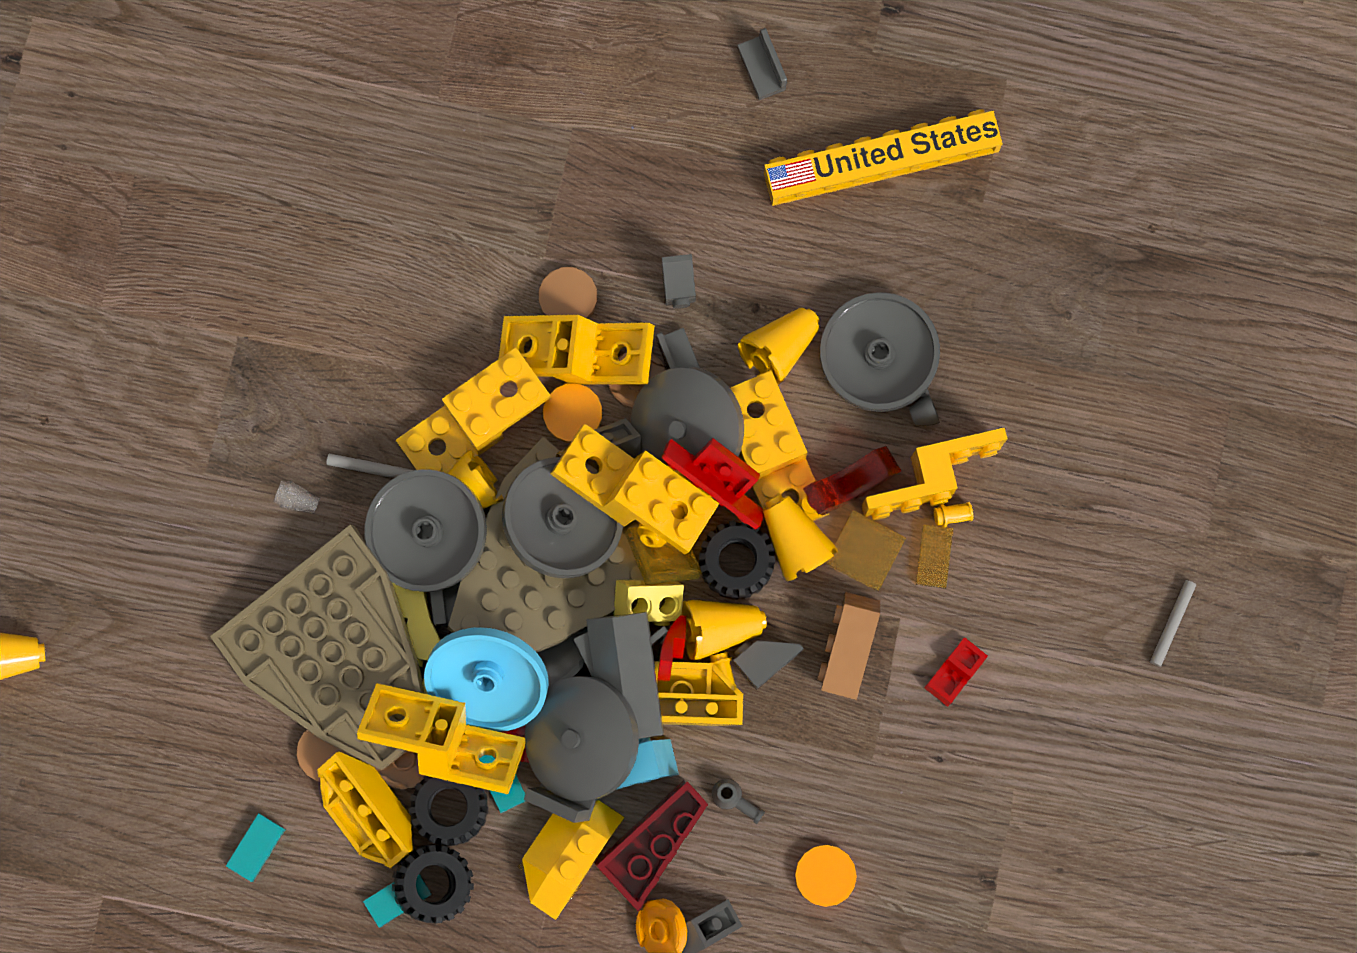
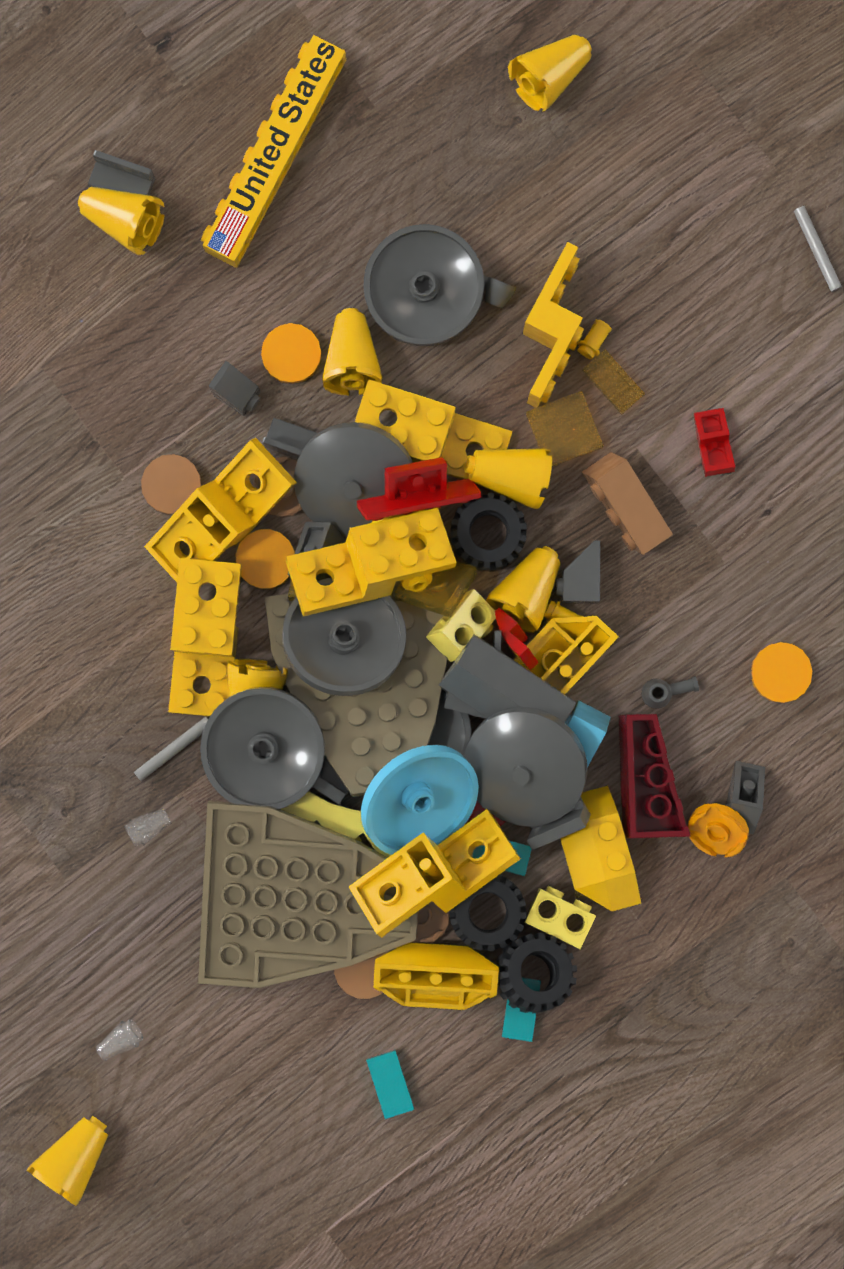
camera: 45 degrees left, 5 degrees up
clear red arch [803,446,901,516] -> none
none -> yellow cone [78,187,165,255]
none -> clear cone [96,1019,143,1061]
none -> light orange tile [261,323,321,384]
none -> yellow cone [508,35,592,111]
none -> light yellow brick [525,886,596,949]

